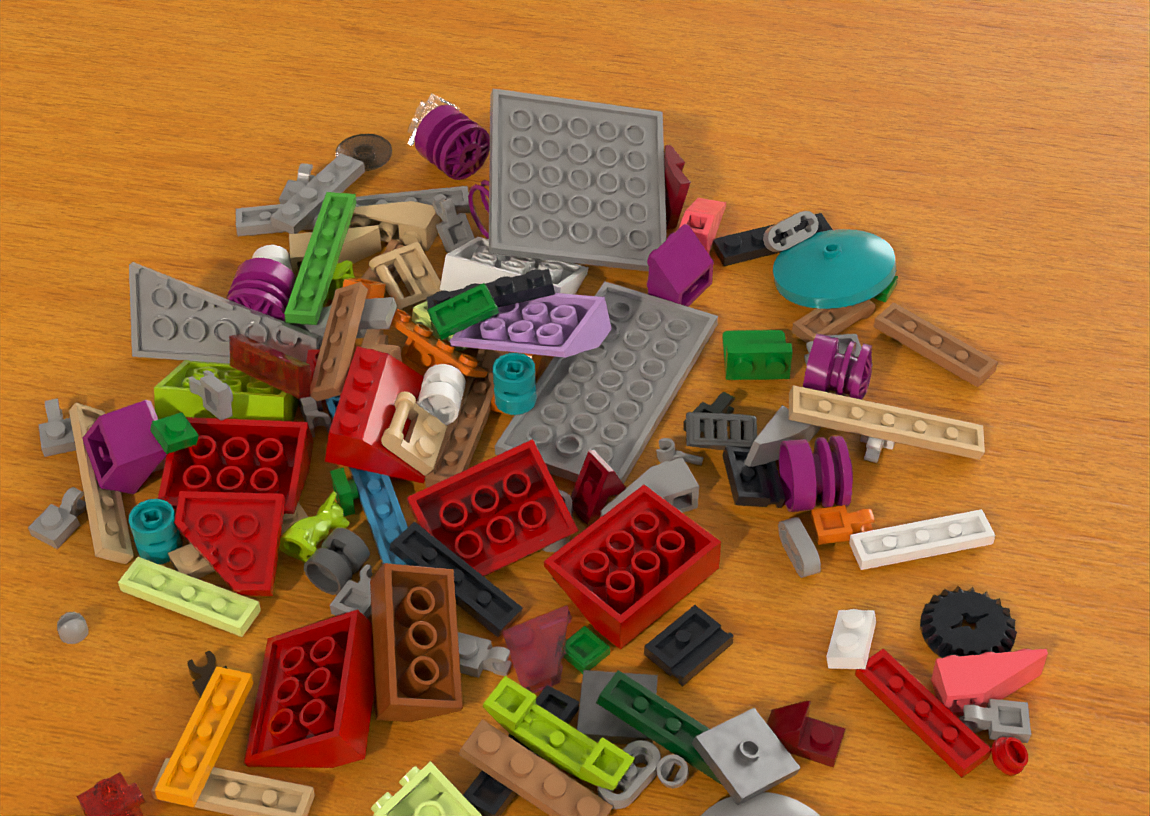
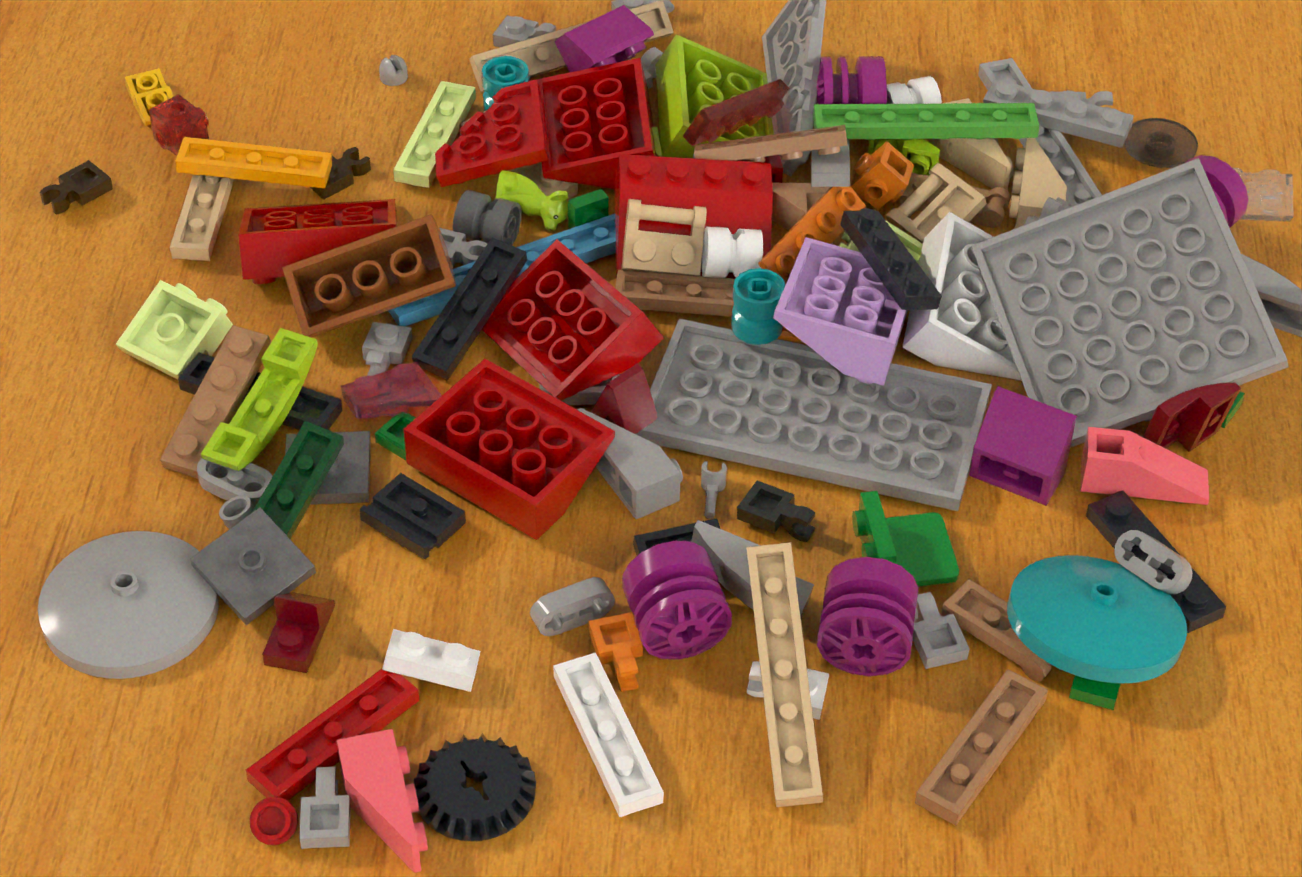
camera: 80 degrees right, 0 degrees up
green plate [150,412,199,454] -> none
light grey plate [188,370,233,421] -> none
green plate [427,283,499,340] -> none
dark grey slope [686,412,757,451] -> none

